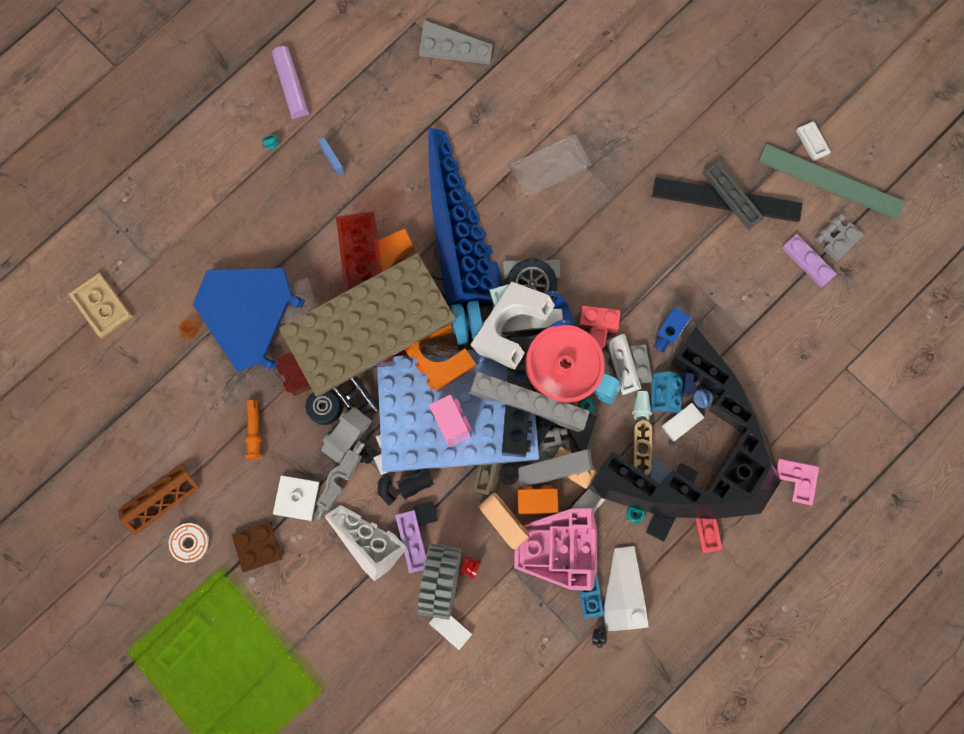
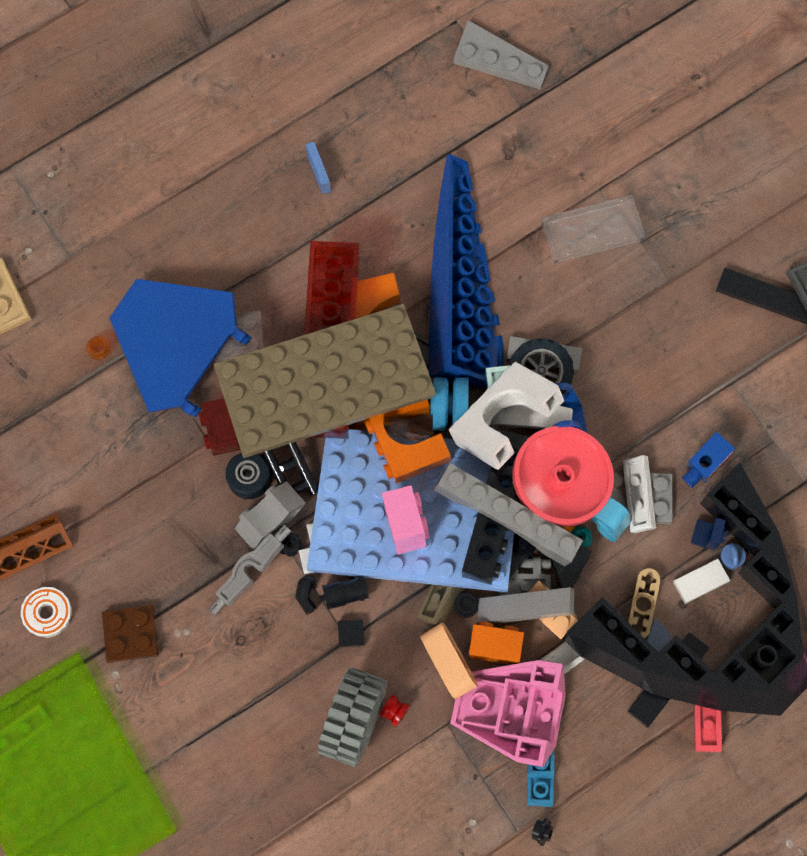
camera: 10 degrees right, 5 degrees down
orange pin [244,400,262,460] -> none
teal plate [262,134,279,150] -> none
lavender brick [272,46,309,119] -> none
white plate [273,476,320,521] -> none
white wedge [325,505,407,581] -> none
lavender plate [395,510,426,574] -> none
white tile [429,615,472,650] -> none
coral brick [578,306,620,350] -> none
white wedge [603,546,649,631] -> none
teal plate [626,507,645,524] -> none
light aqua cone [632,391,652,421] -> none
dark azure bracket [650,371,683,413] -> none

